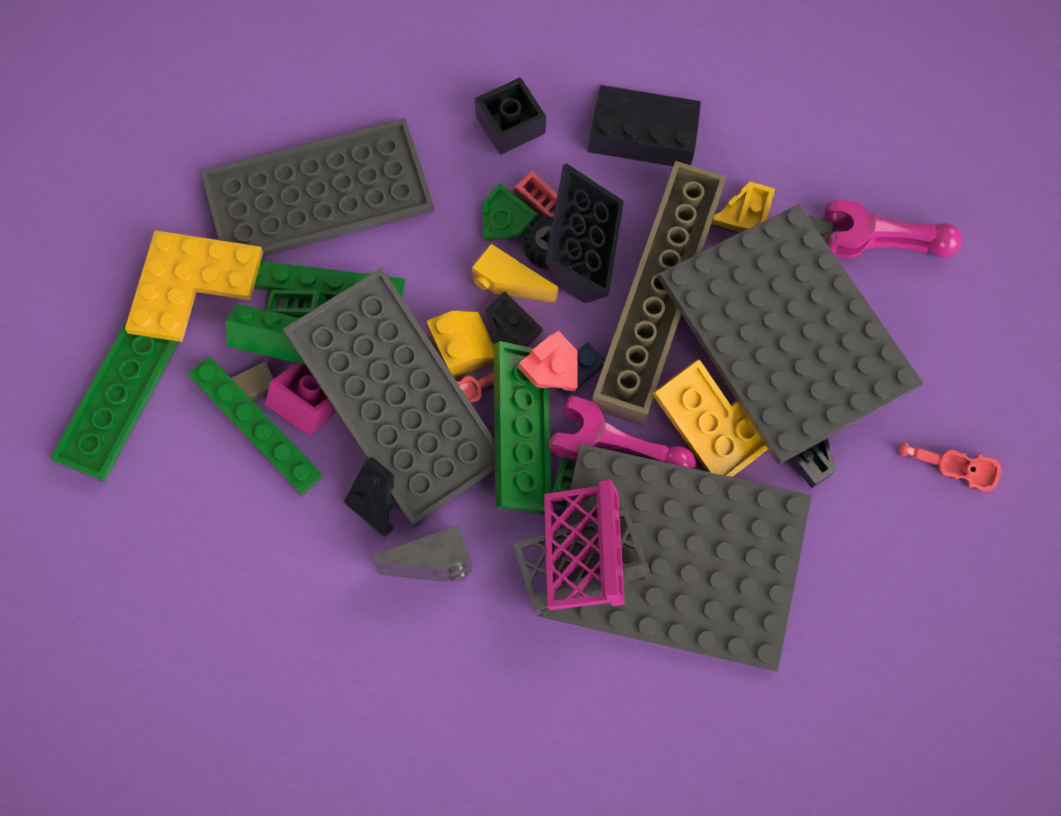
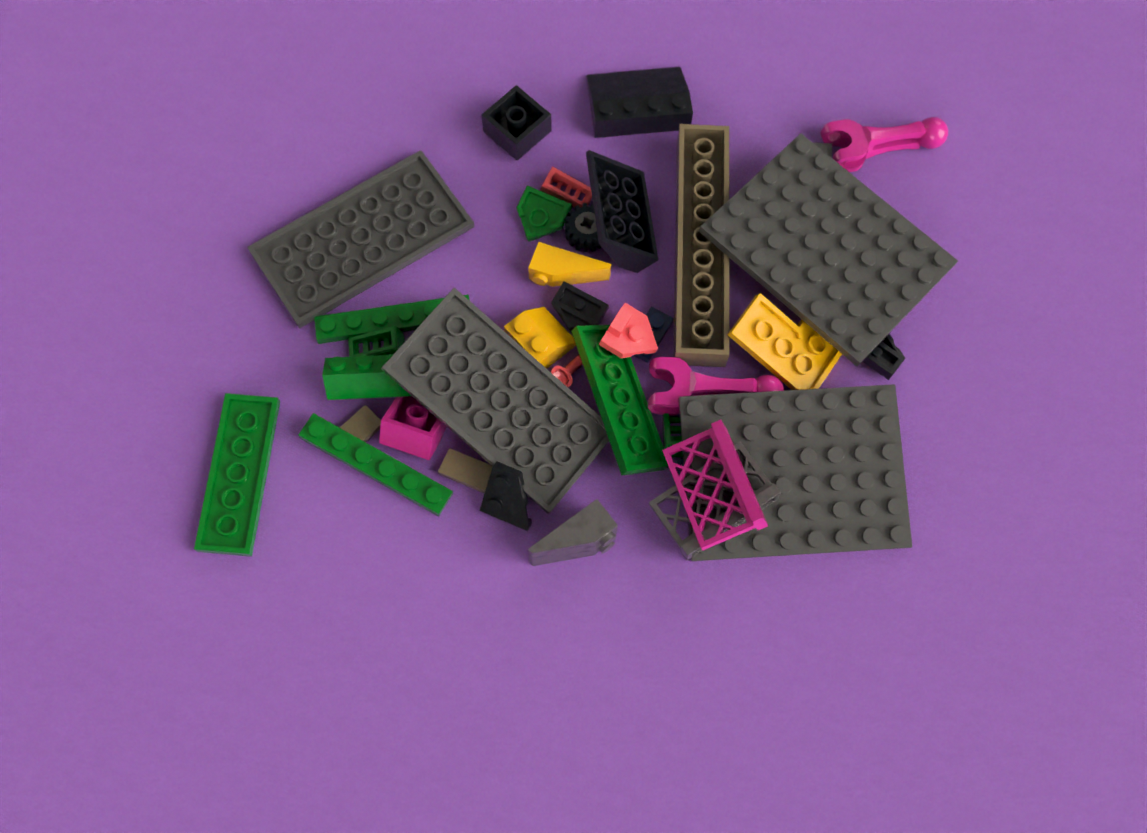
camera: 15 degrees left, 0 degrees up
yellow plate [125,230,263,342] -> none
yellow wing [712,182,775,233] -> none
coral piece [898,442,1001,492] -> none
none -> dark tan tile [438,448,493,493]

